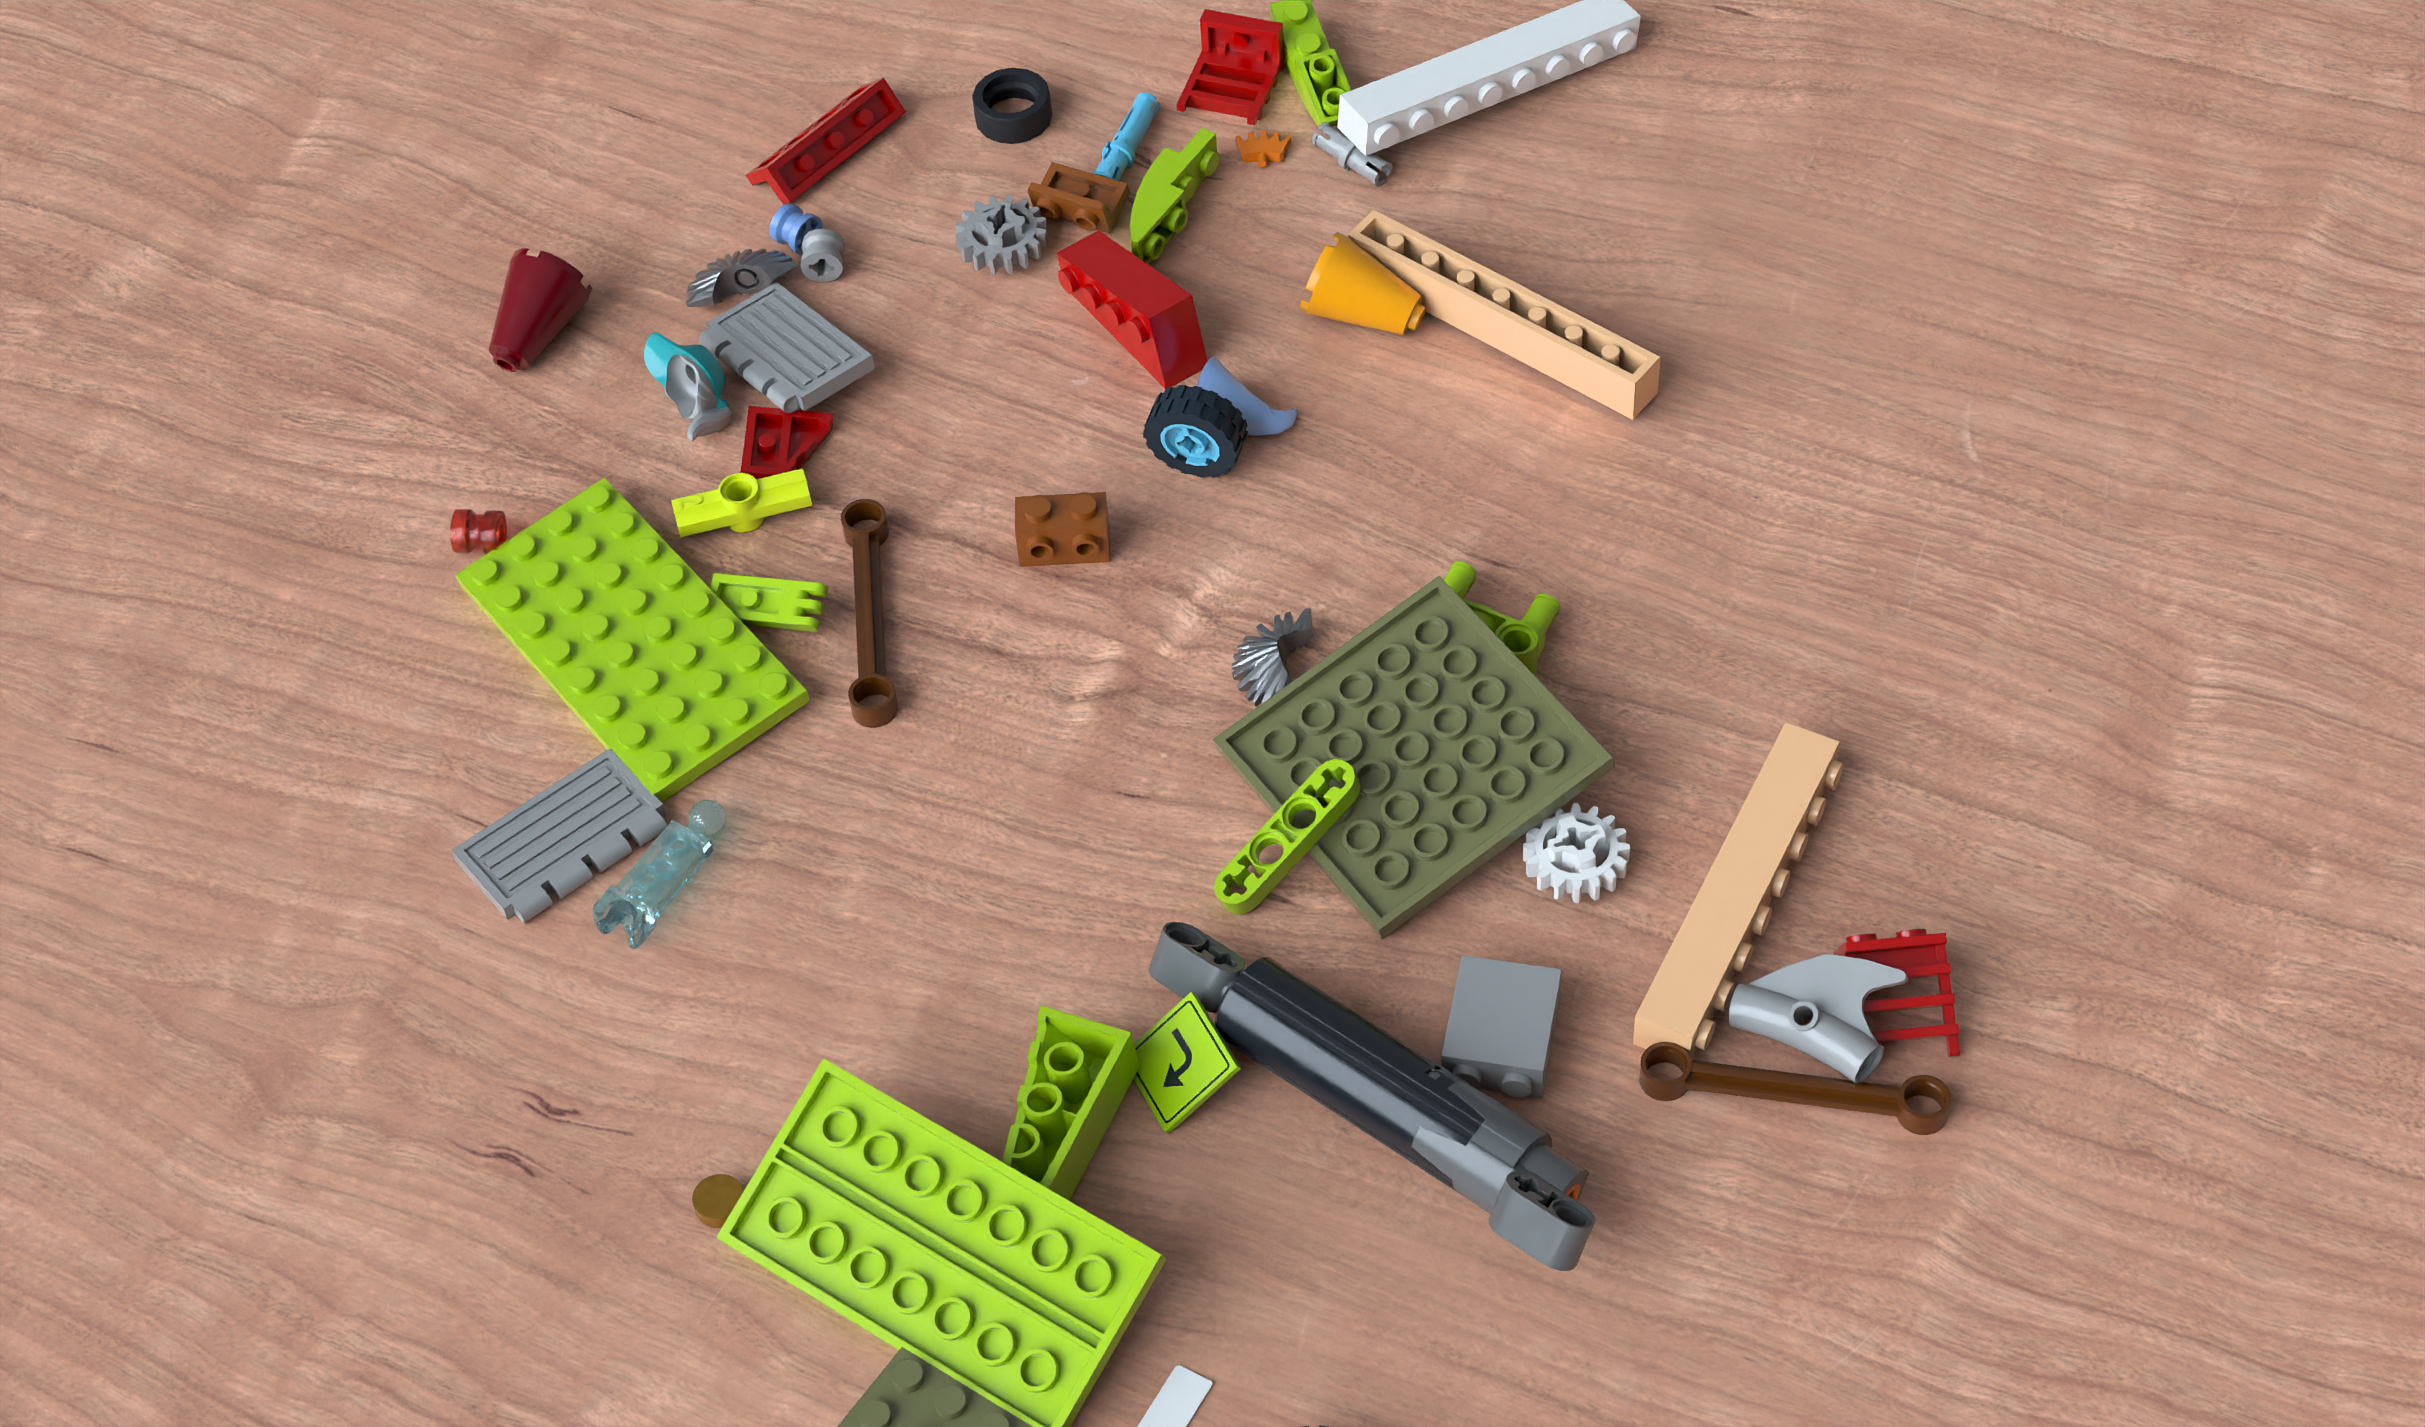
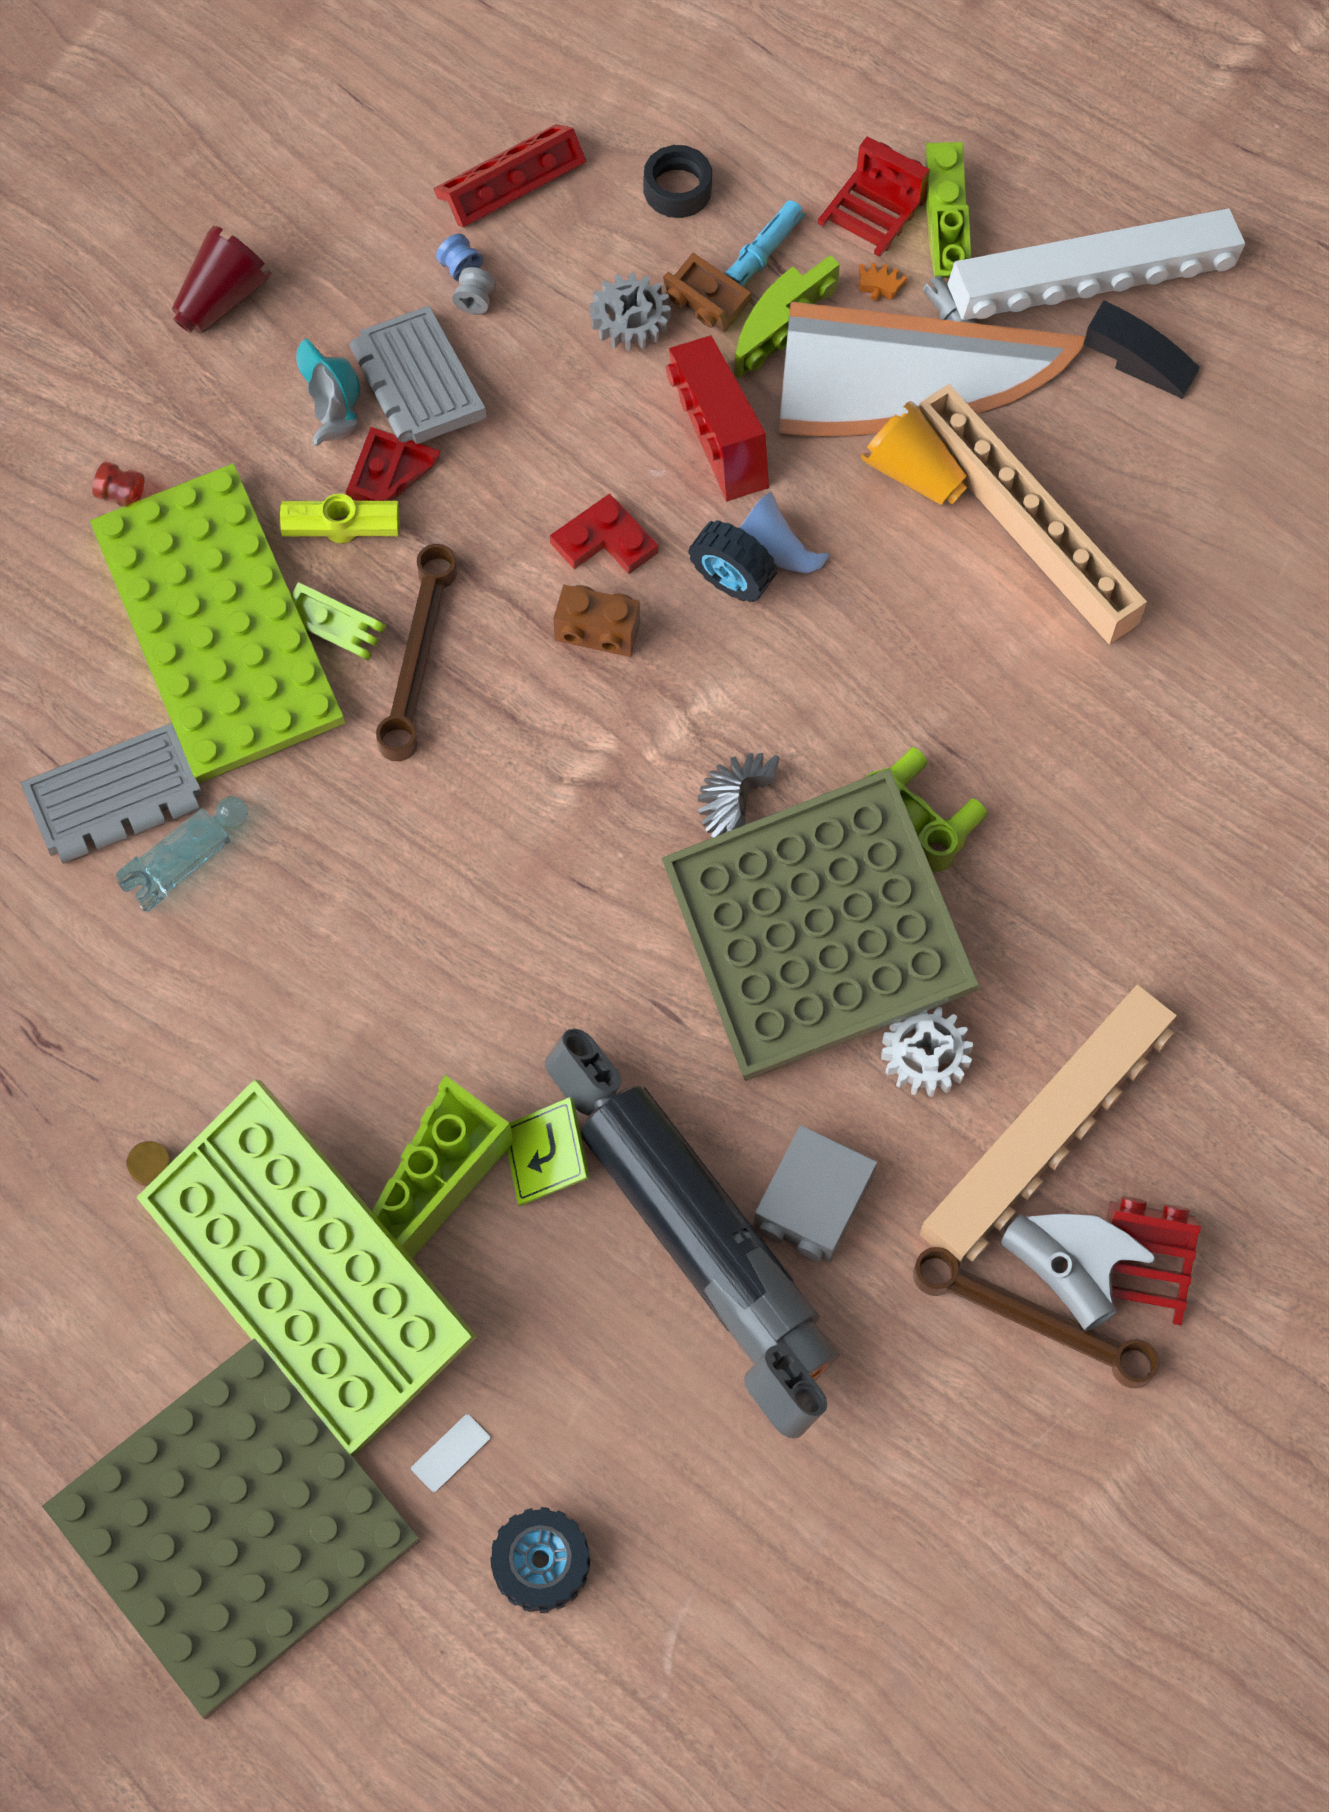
camera: 10 degrees right, 15 degrees up
flat silver hair [686,249,798,307] -> none
lime beam [1214,759,1361,915] -> none
none -> red plate [550,493,659,574]
none -> clear sticker [779,302,1085,436]
none -> black slope [1083,300,1200,399]

